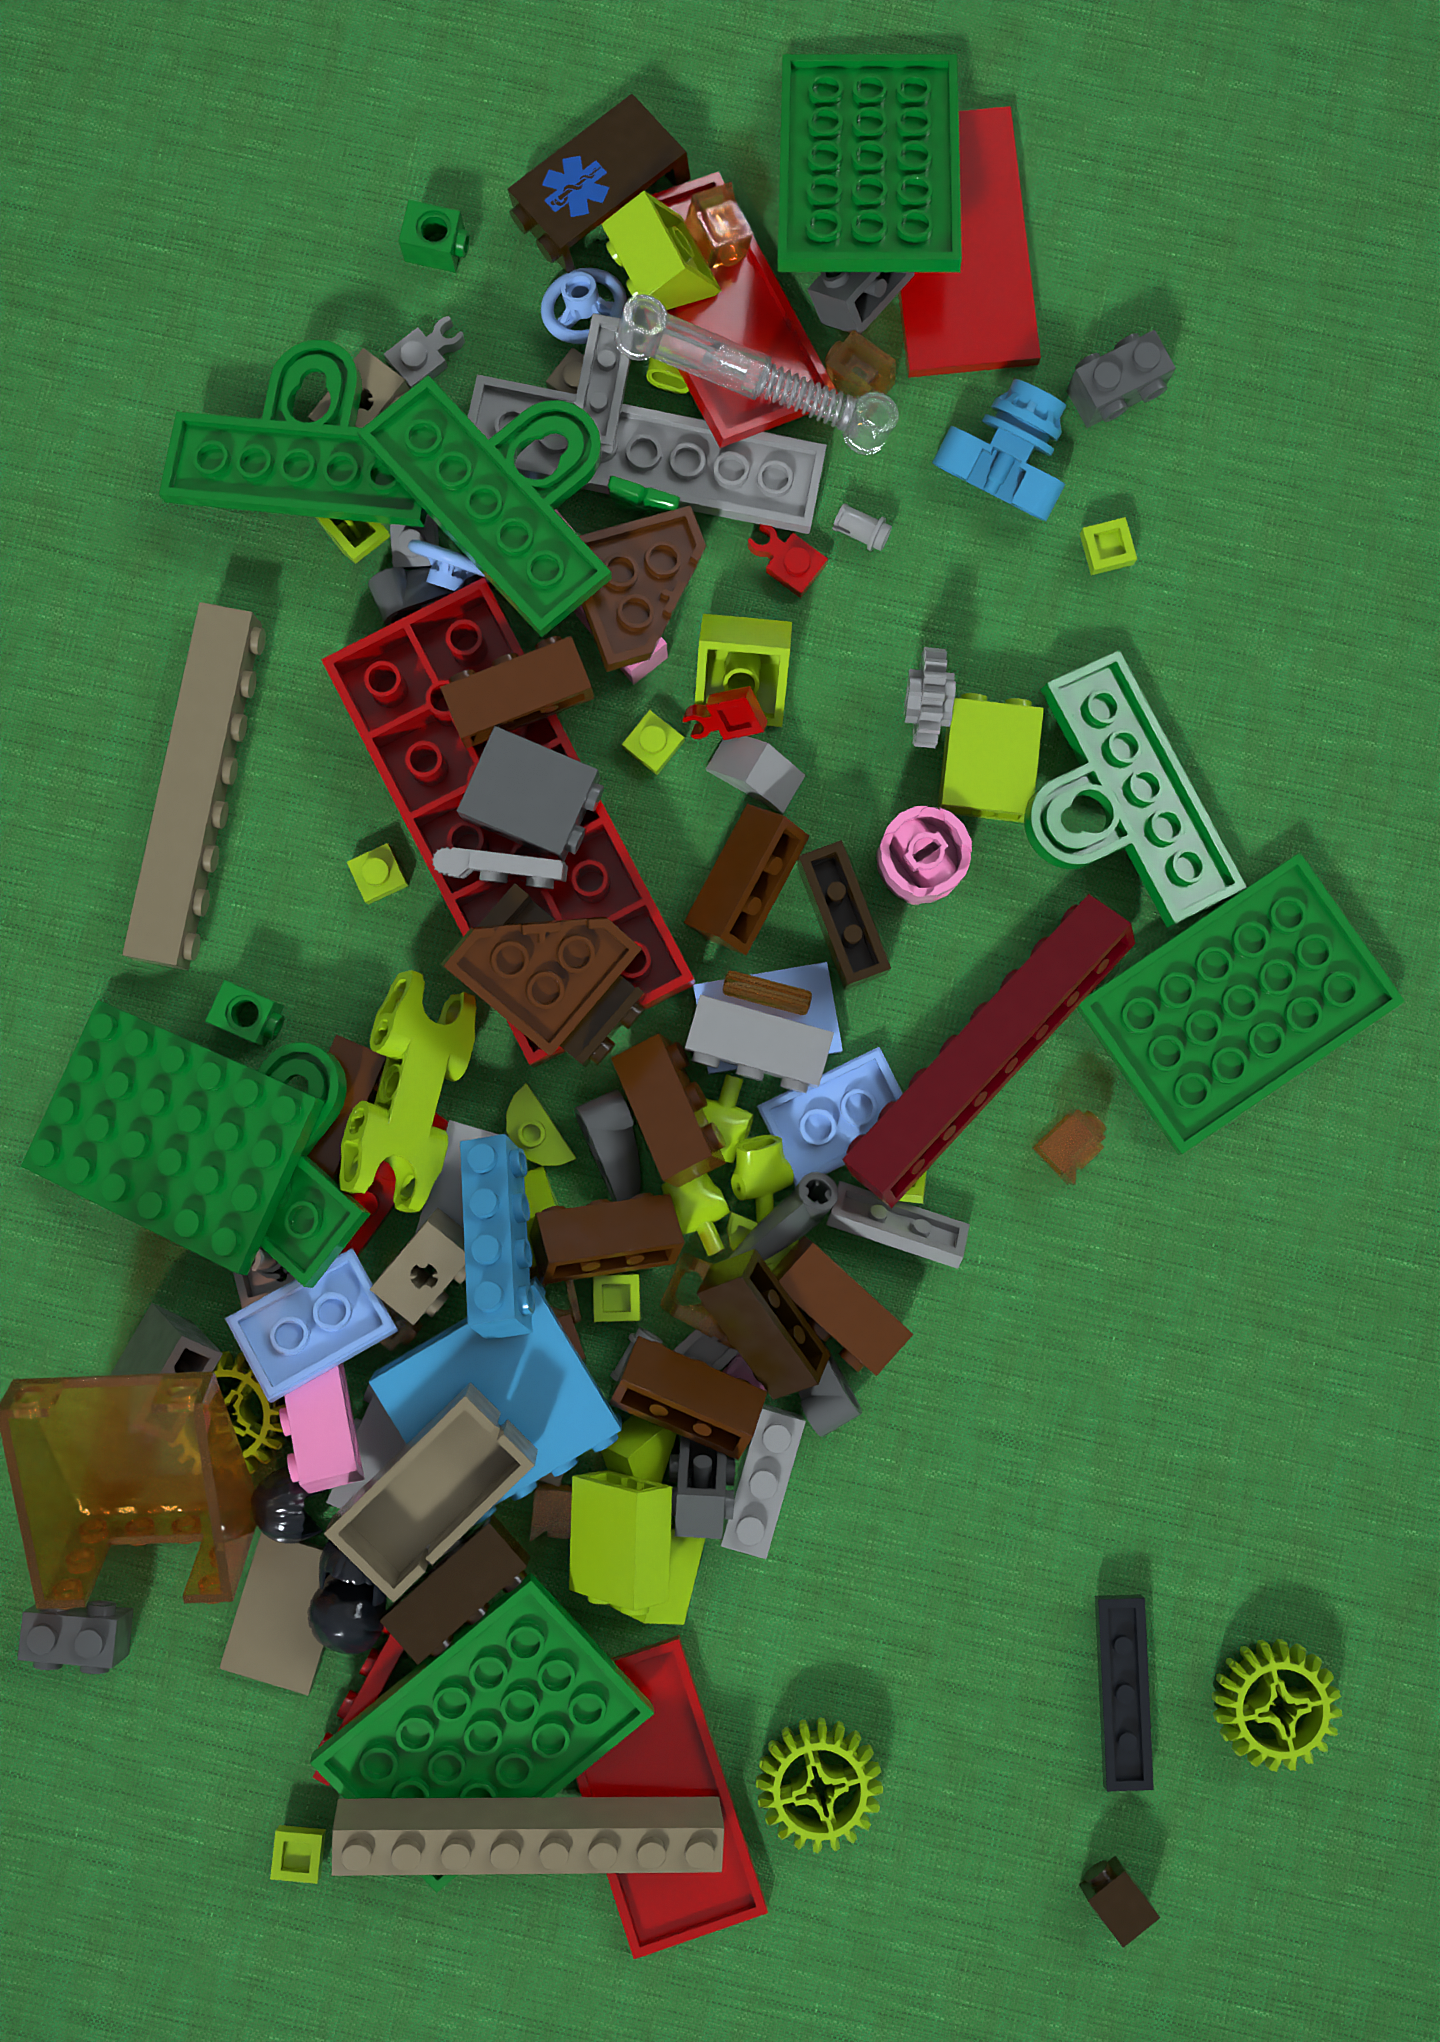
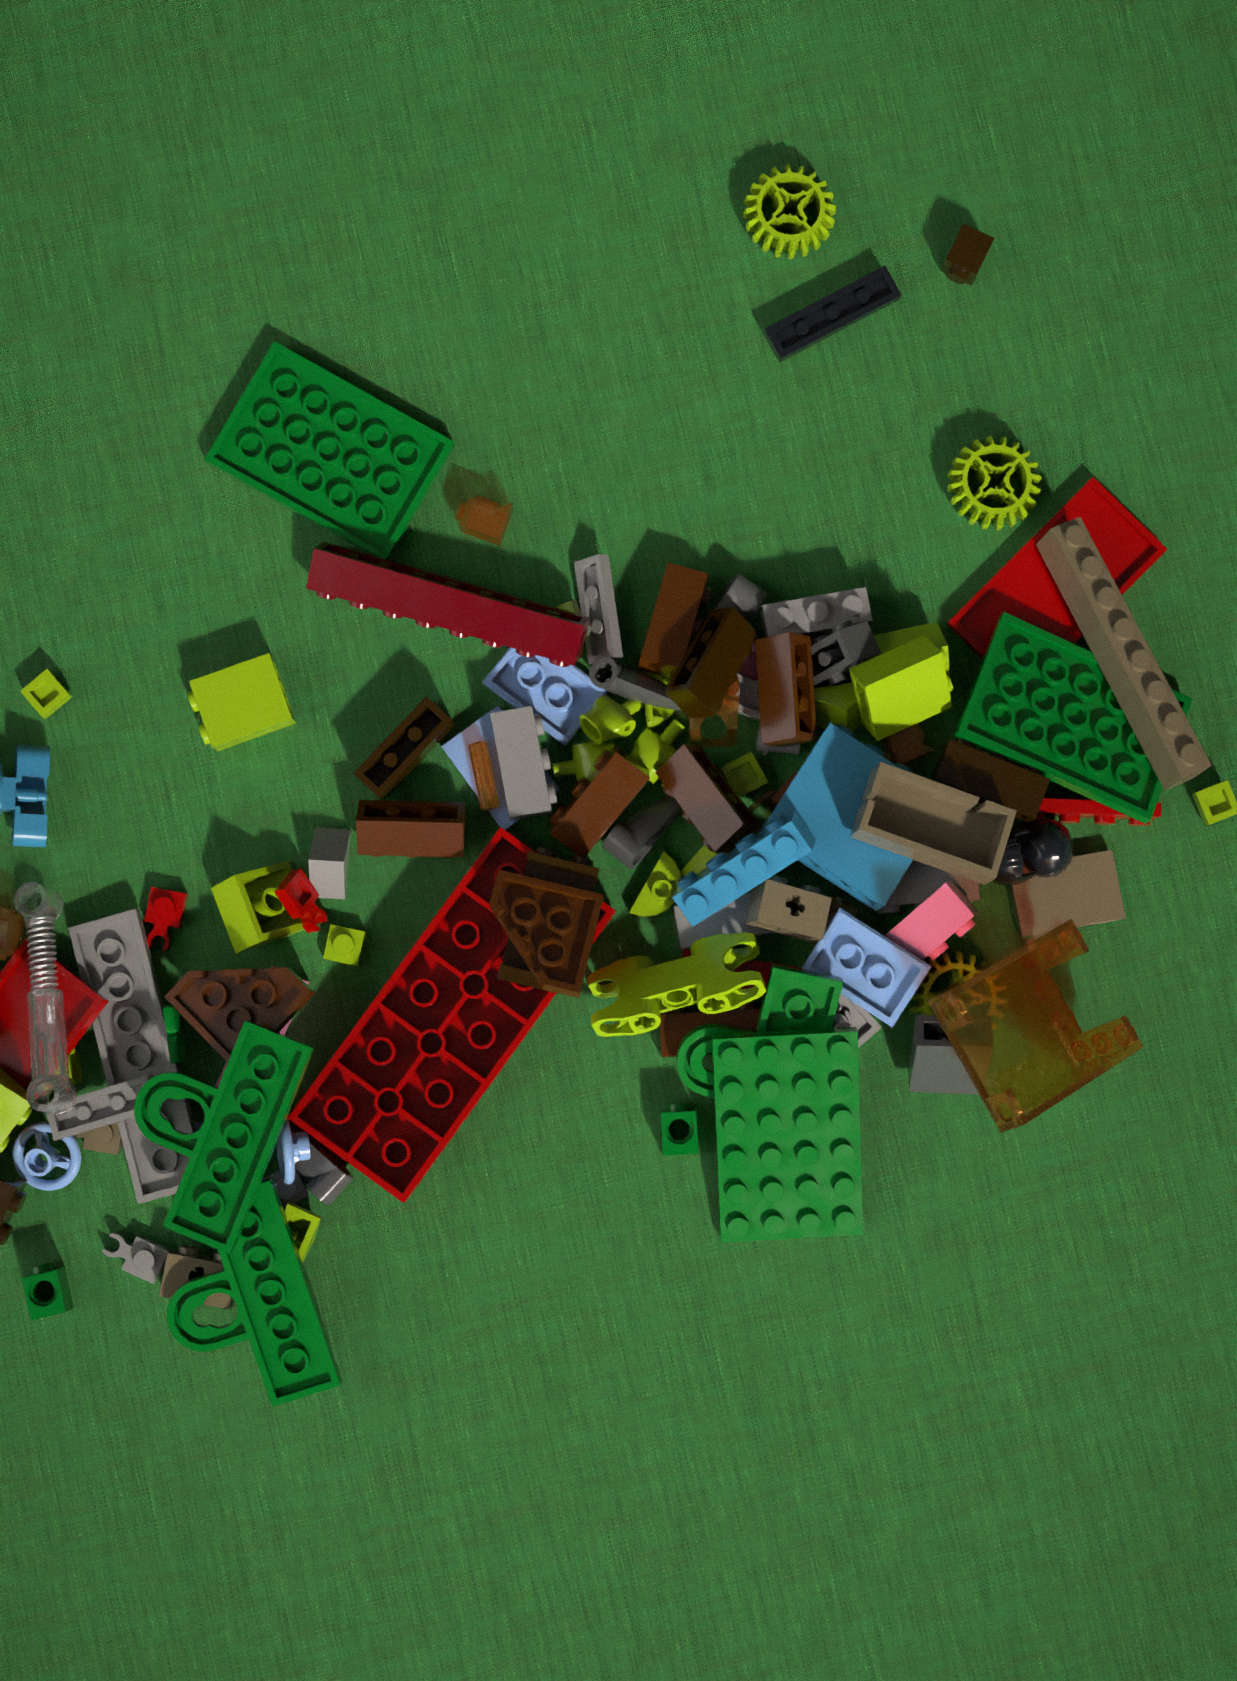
camera: 120 degrees left, 0 degrees up
dark grey brick [17,1596,134,1674] -> none
dark tan brick [122,602,266,970] -> none
black hair [251,1466,329,1544] -> none
lime plate [347,843,409,905] -> none
light grey hinge [432,847,568,889] -> none
reddish brown brick [440,636,594,749] -> none
dark grey brick [457,726,604,862] -> none
light grey pin [832,503,892,551] -> none
bright pink brick [876,806,972,905] -> none
light grey gear [904,647,956,748] -> none
plate [1024,650,1246,928] -> none

